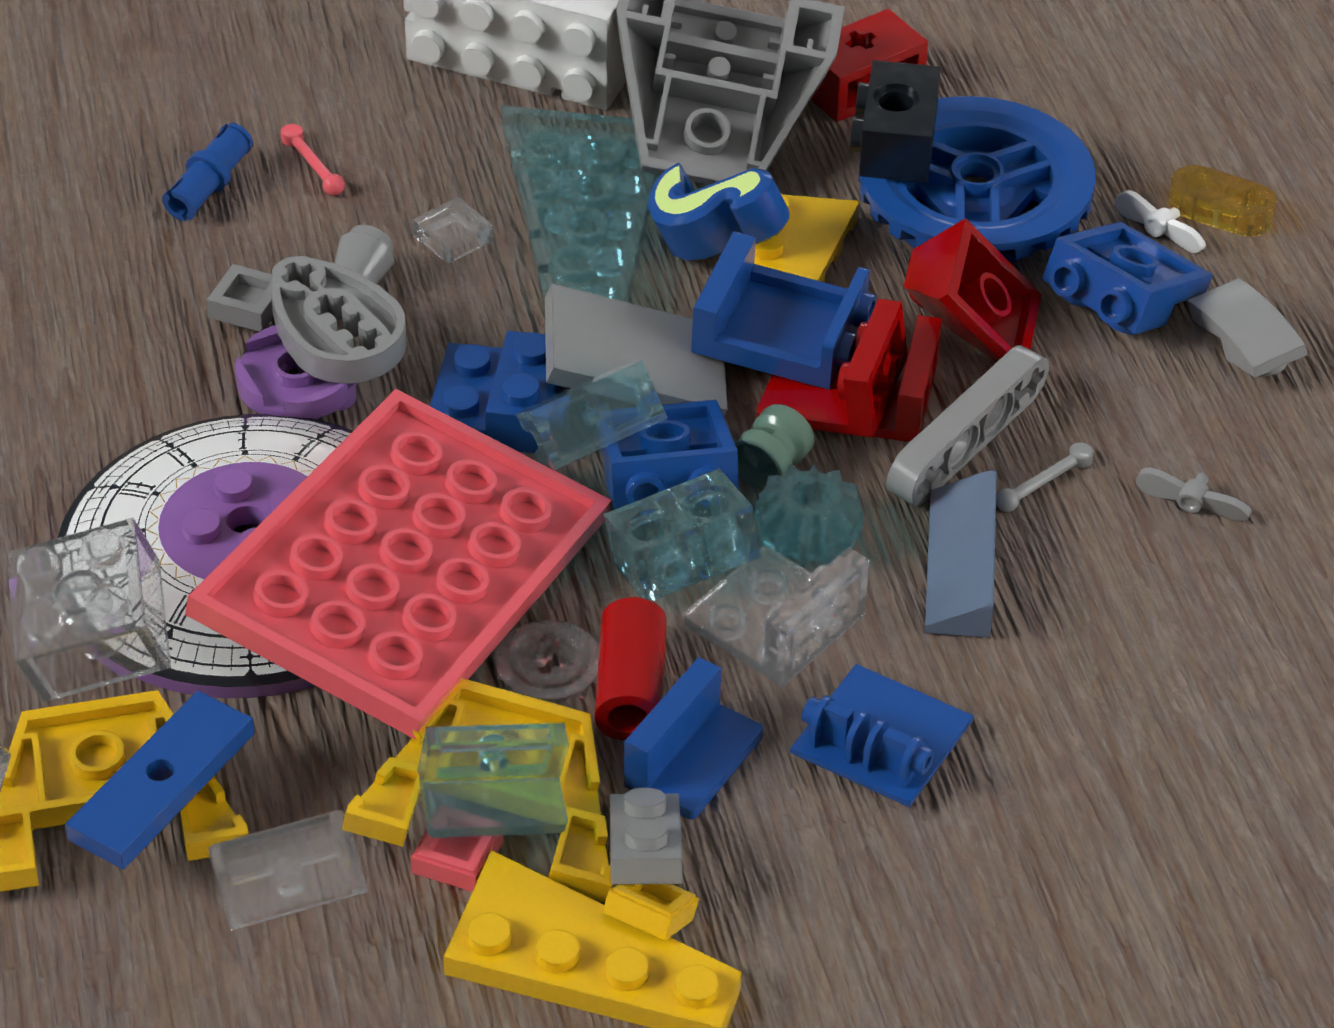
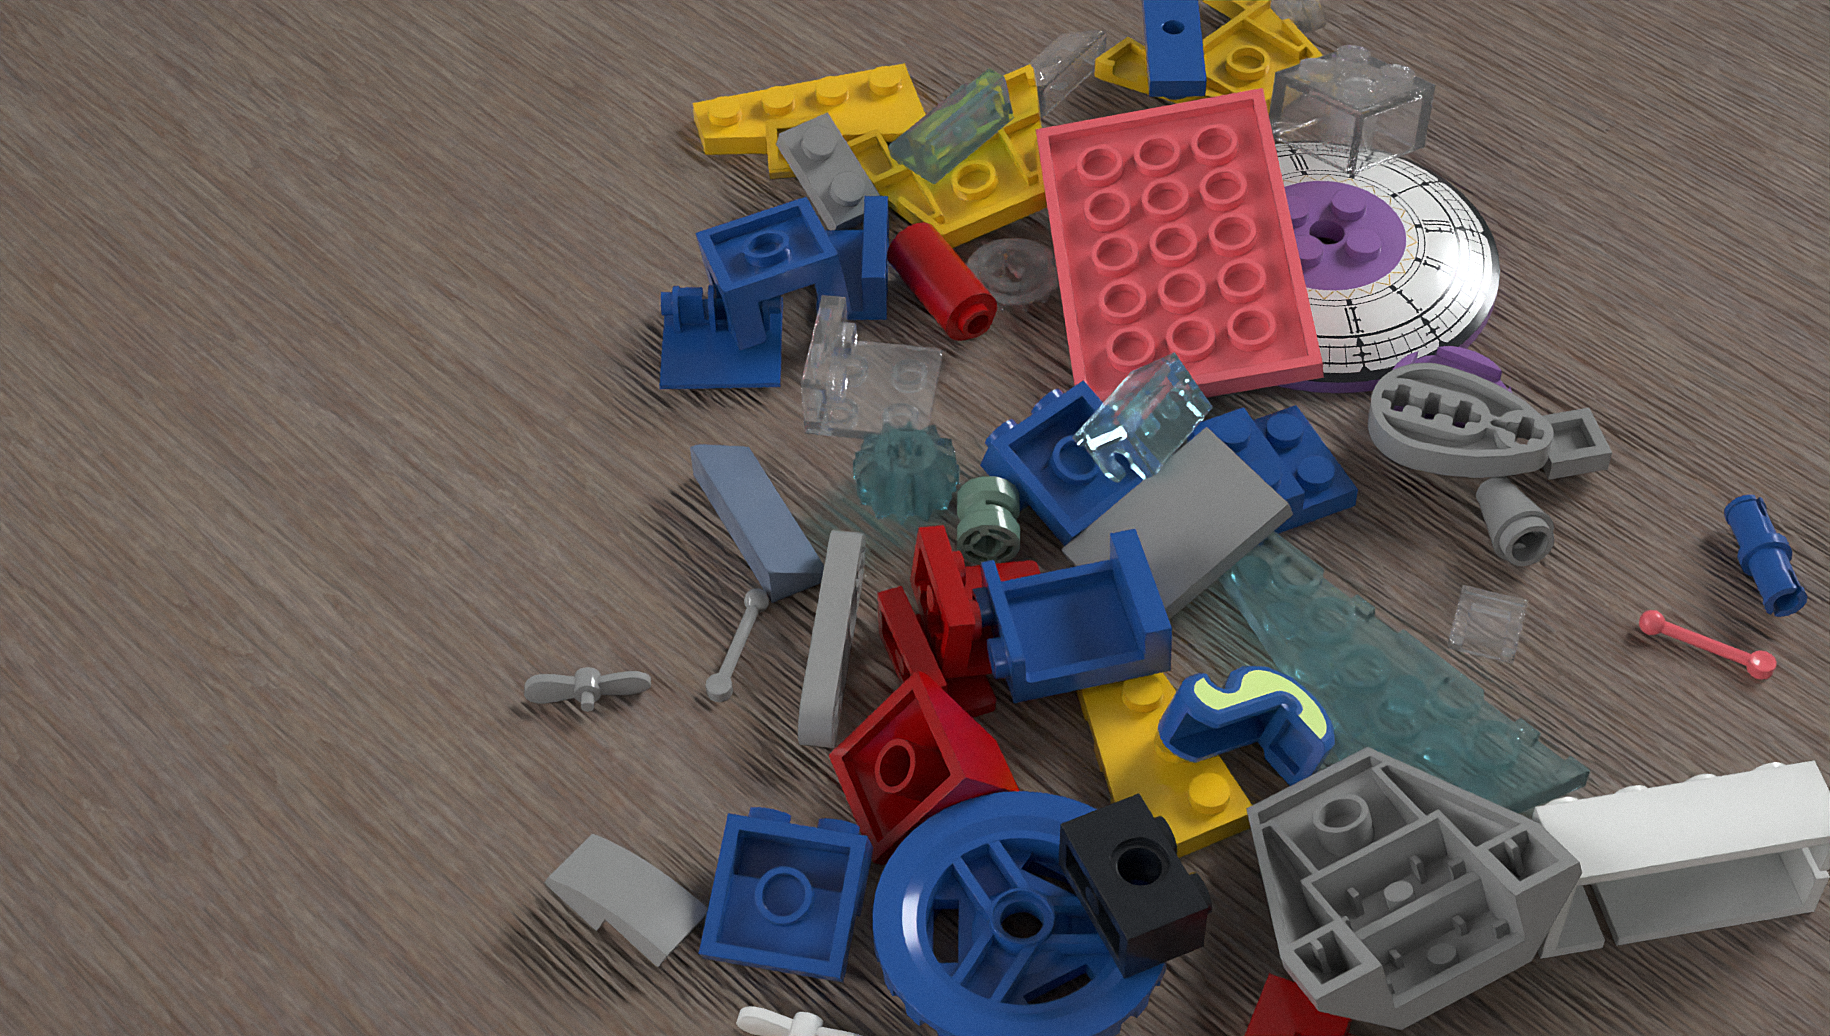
camera: 150 degrees right, 5 degrees up
clear light blue brick [604,468,761,601] -> none
none -> blue panel [695,197,853,351]

